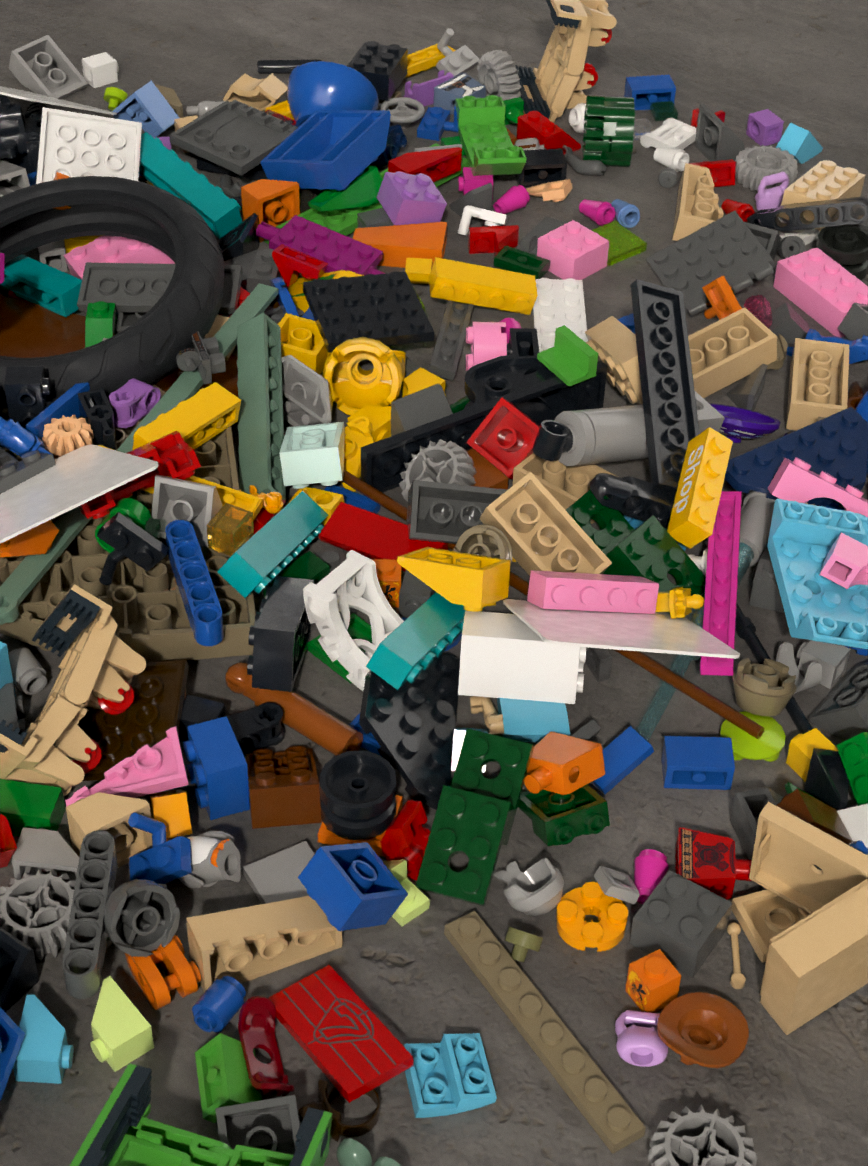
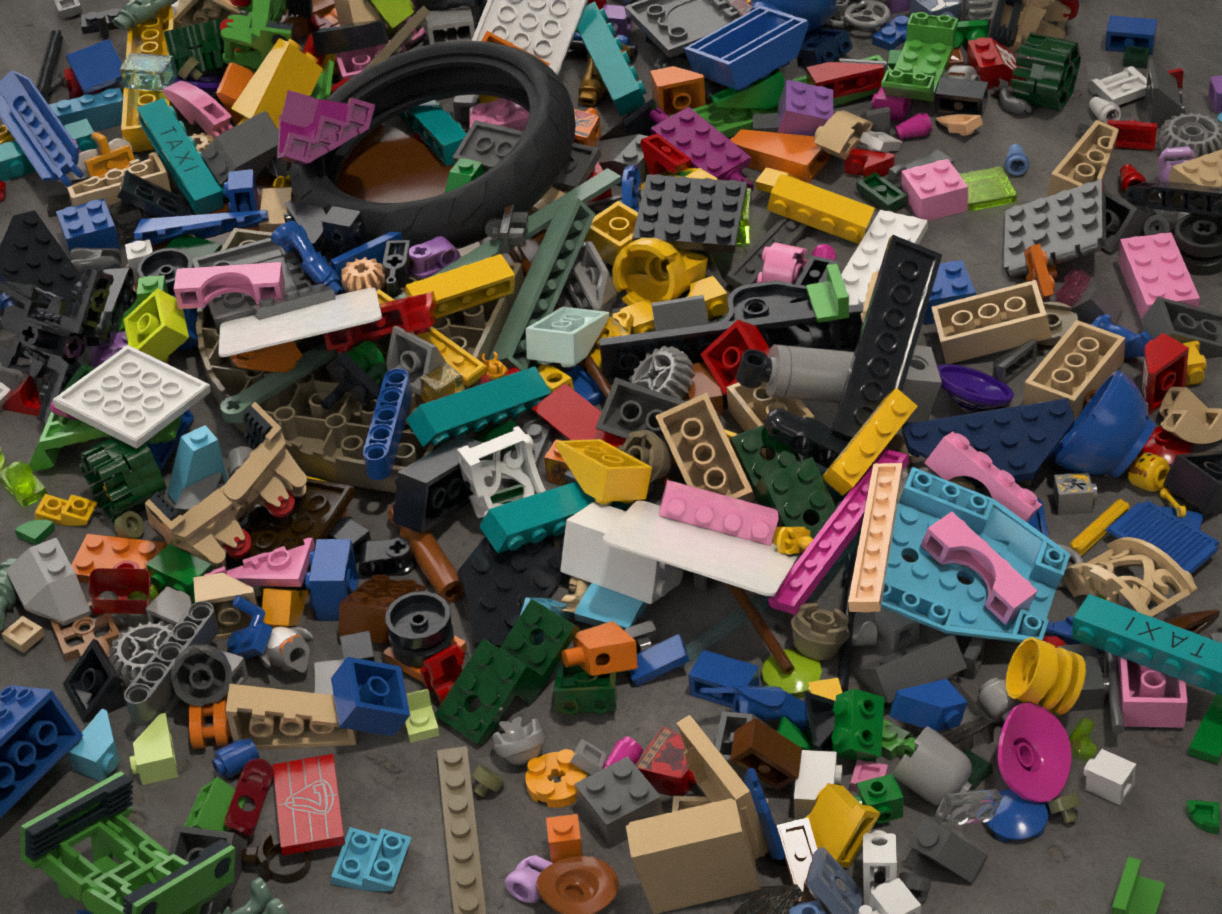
camera: 30 degrees right, 0 degrees up
dark pink cone [579,199,615,226] -> none
none -> brick [340,631,375,662]
none -> blue animal [700,686,805,730]
none -> tan brick [814,110,873,160]
none -> light nougat plate [848,463,903,613]

